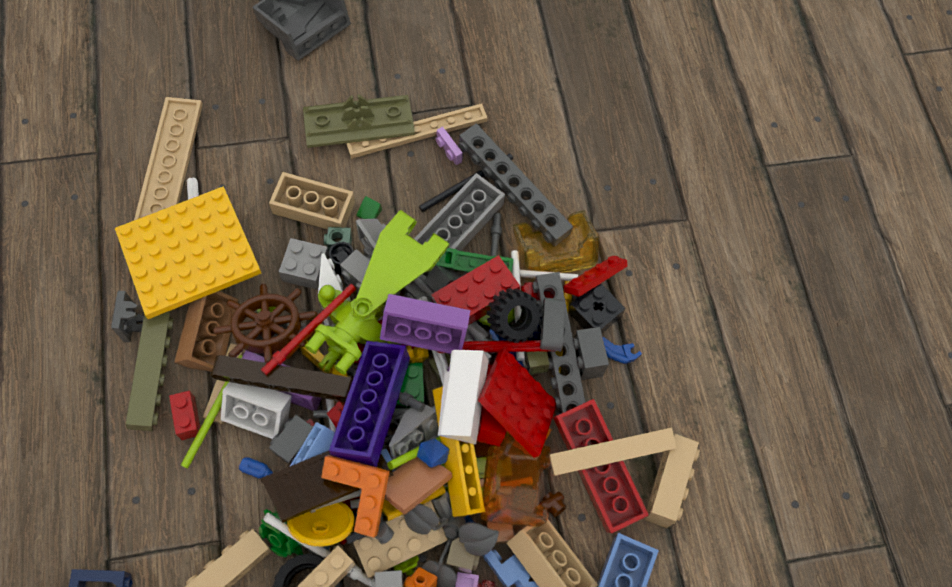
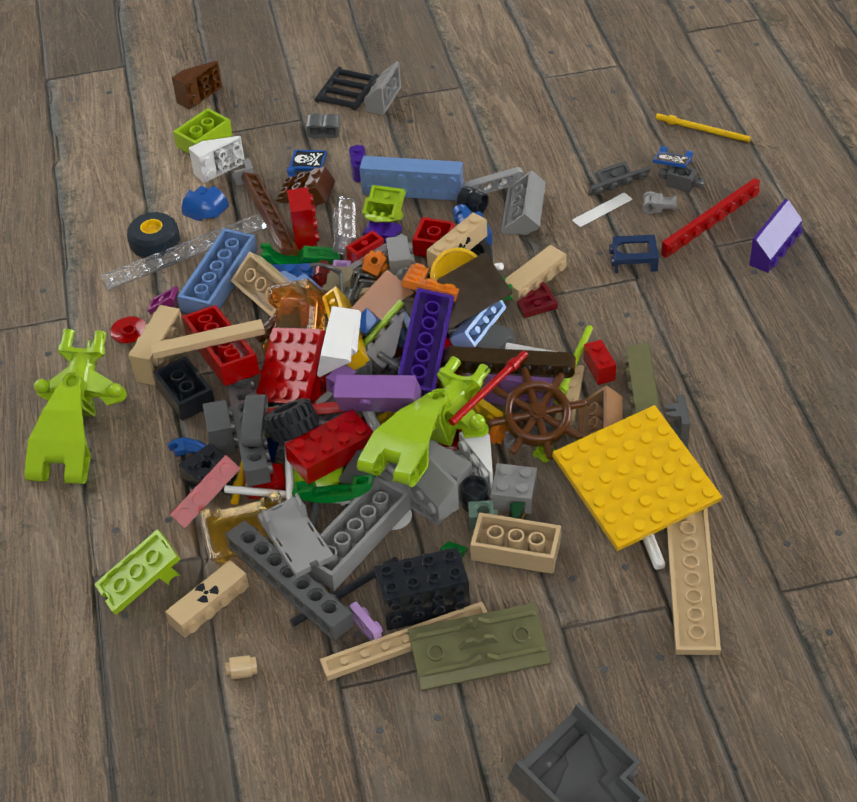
camera: 175 degrees left, 20 degrees down
blue piece [239,457,273,478] -> none
none -> lime piece [24,329,127,484]
none -> lime piece [94,529,181,615]
none -> red dish [110,316,146,343]
none -> magenta slope [147,286,179,315]
none -> black brick [153,356,215,421]
none -> tan brick [165,560,249,638]
none -> tan brick [225,655,258,680]
none -> light grey piece [257,493,334,578]
none -> black brick [374,547,470,631]
none -> dark green slope [509,502,526,519]
none -> dark red wing [517,281,558,318]

